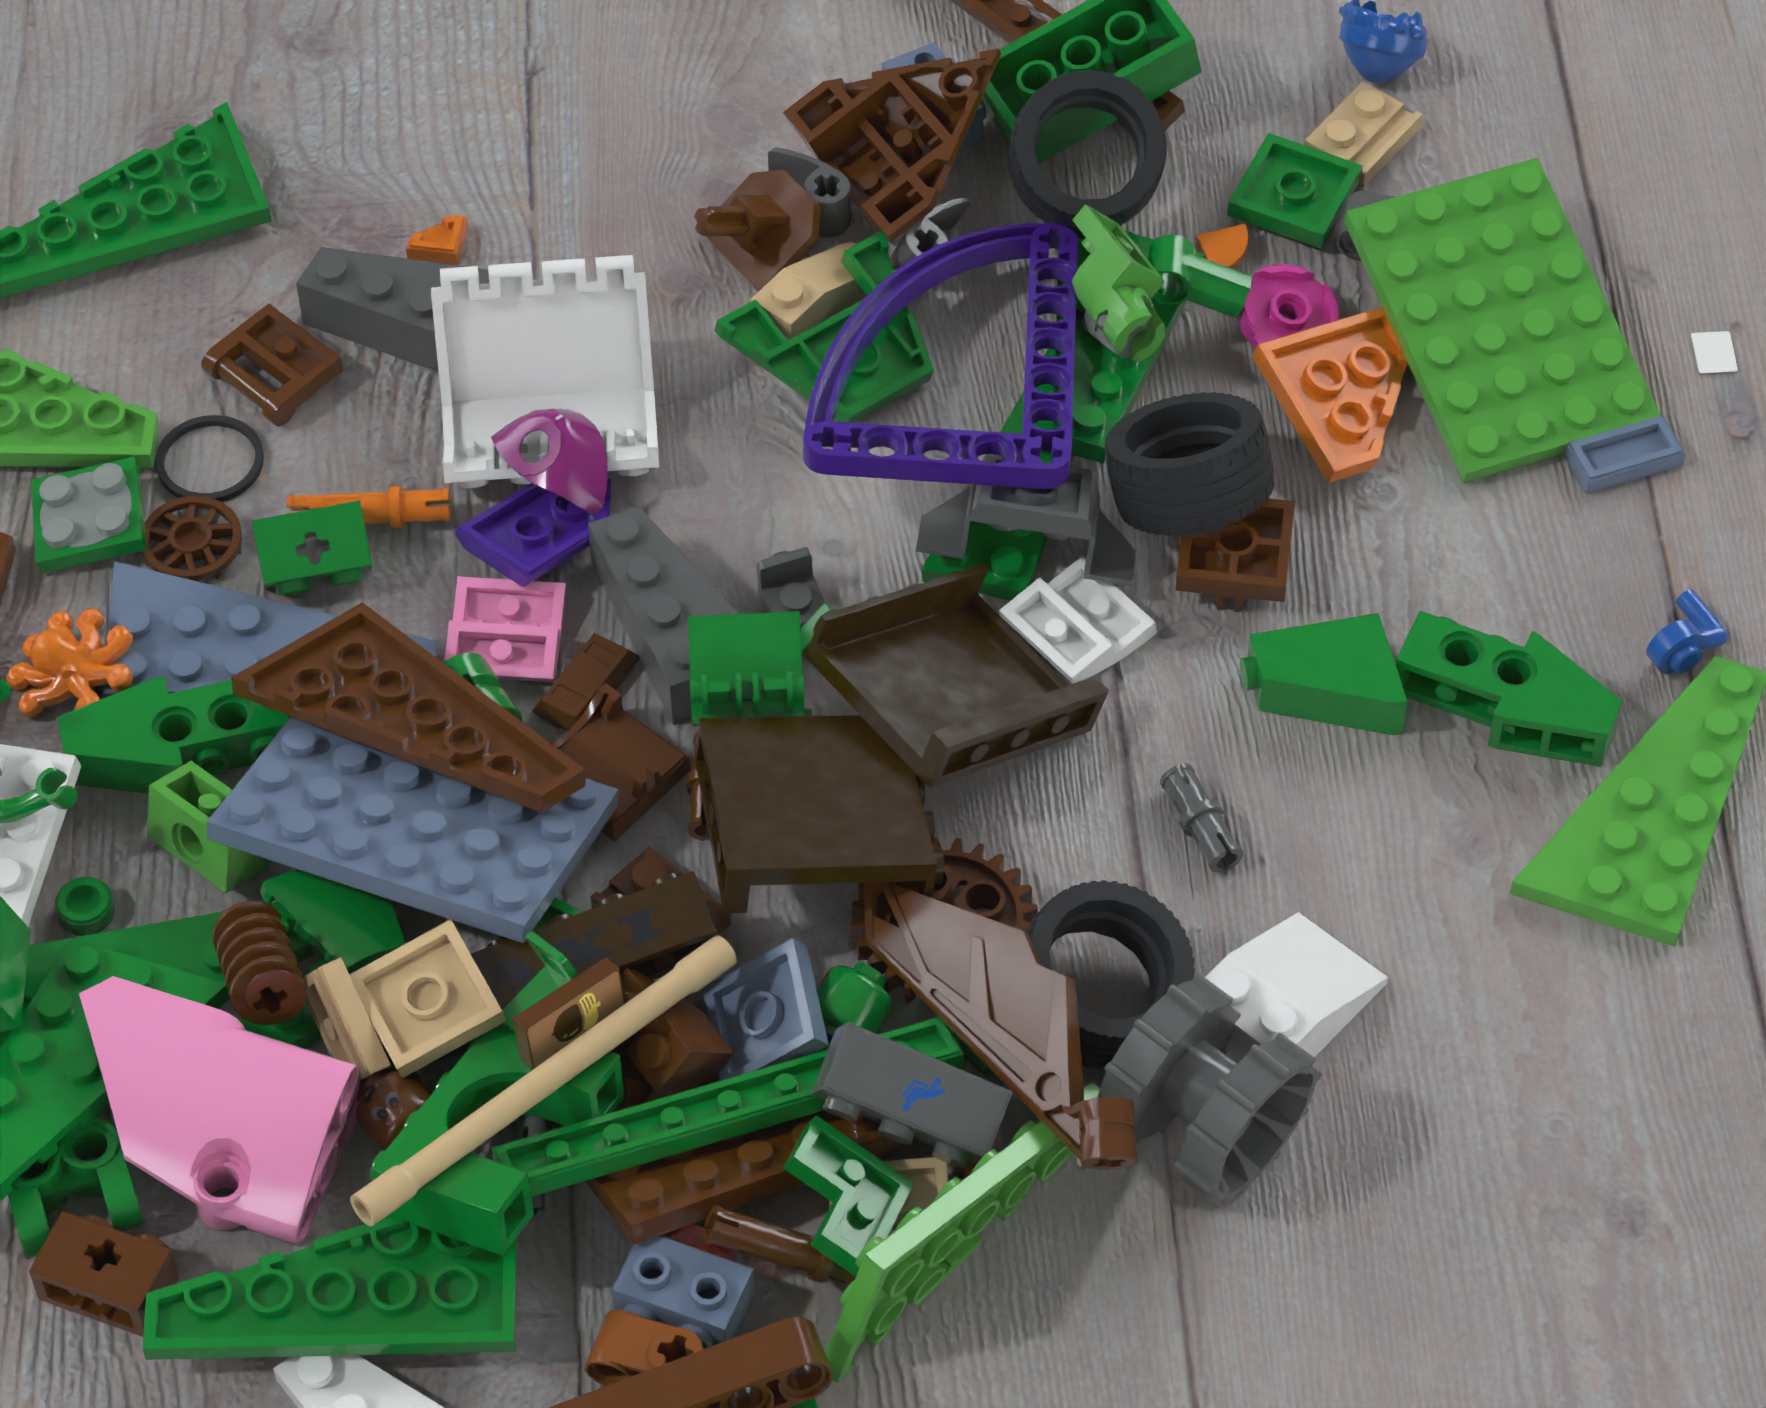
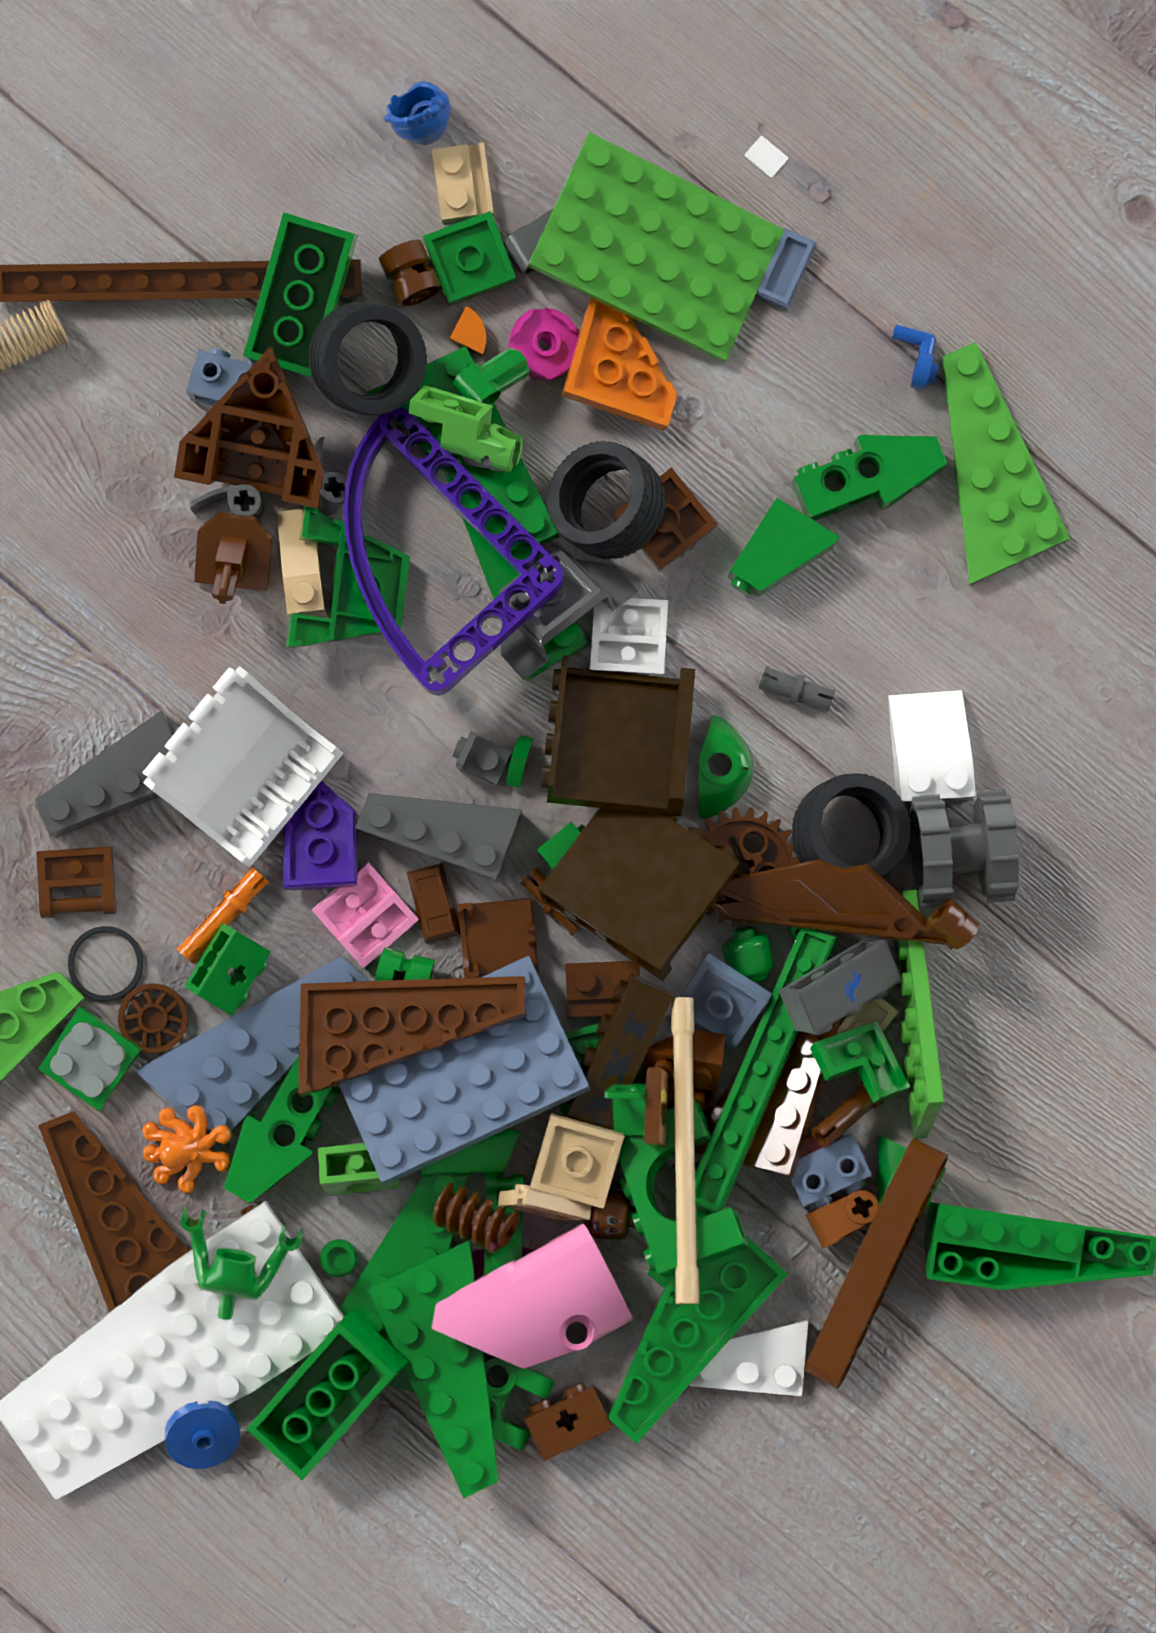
camera: 50 degrees left, 30 degrees up
orange tile [406,215,468,265] -> none
magenta piece [491,408,607,514] -> none
green hinge [688,611,805,726] -> none
none -> reddish brown wheel [378,239,442,308]
none -> green piece [698,715,754,819]

